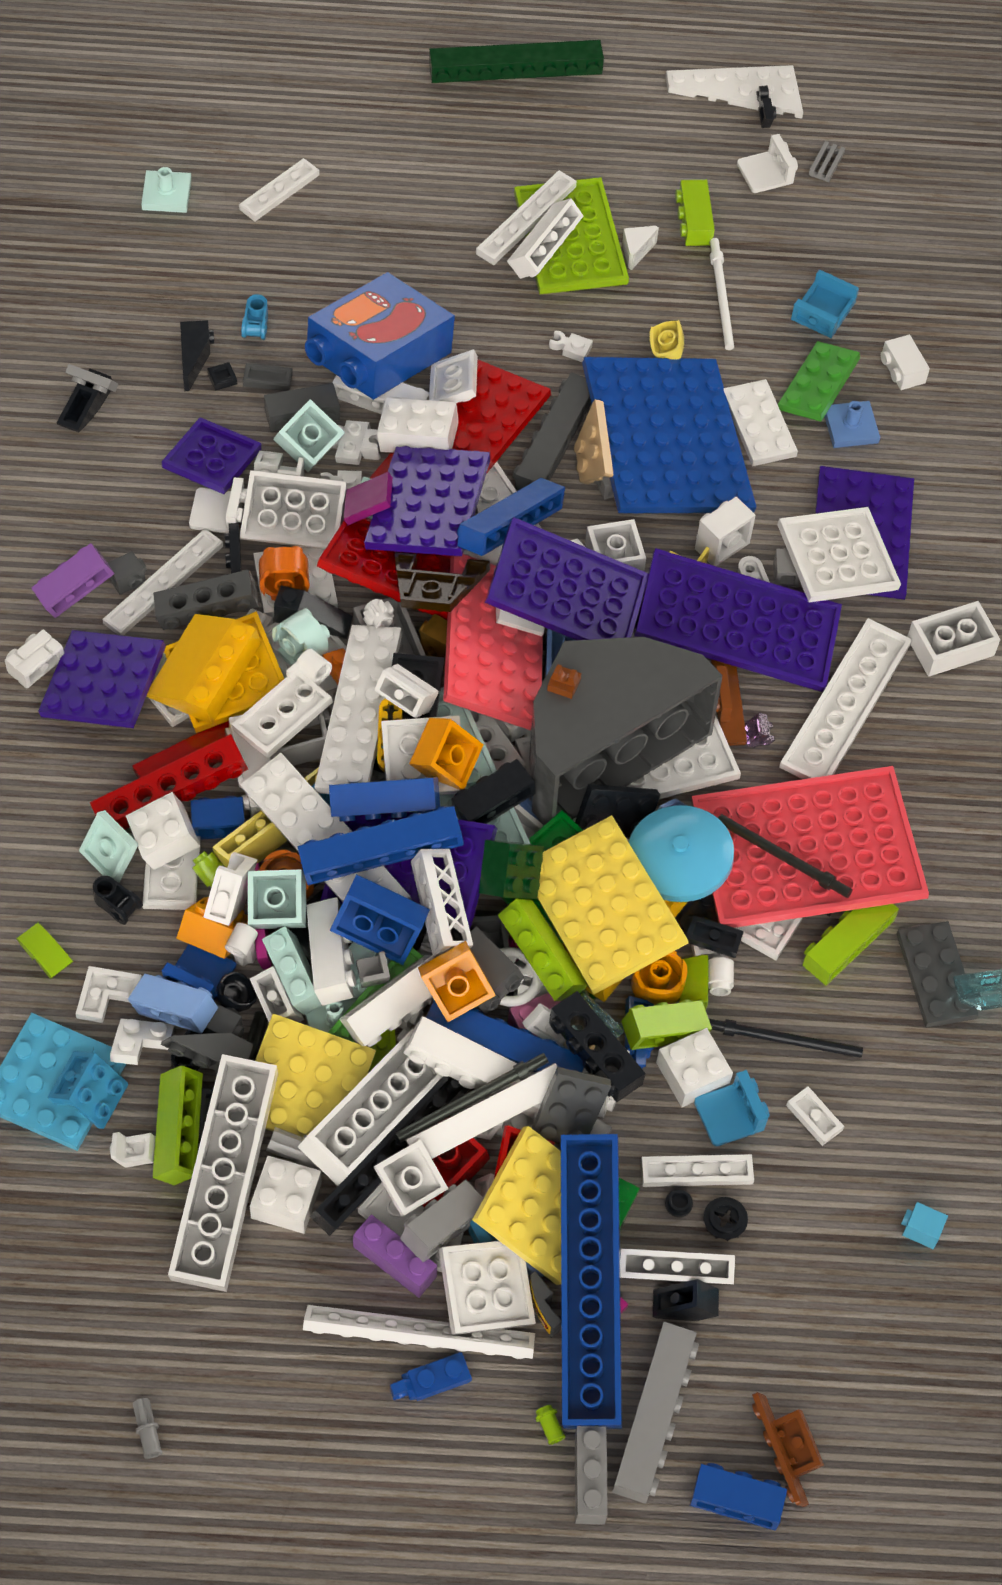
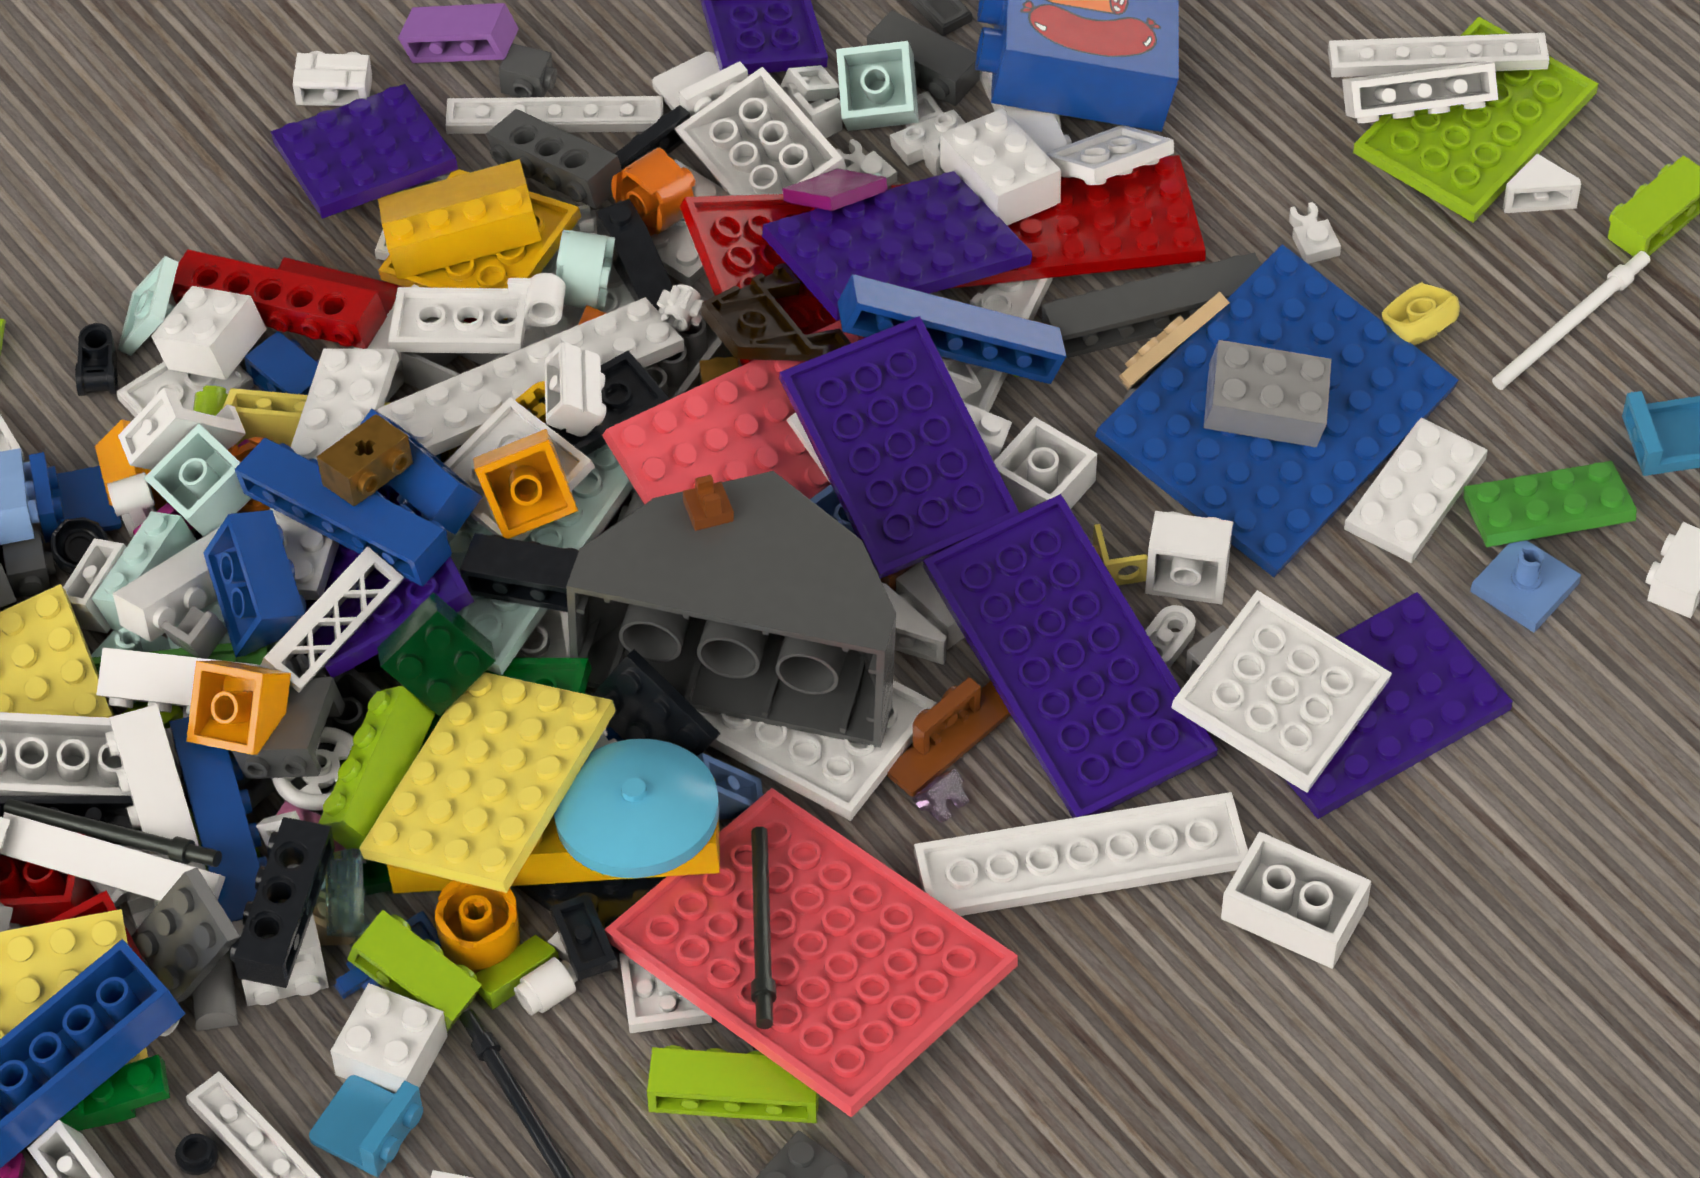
camera: 55 degrees right, 5 degrees down
none -> pearl gold brick [317,414,413,507]
none -> light grey brick [1203,340,1332,447]

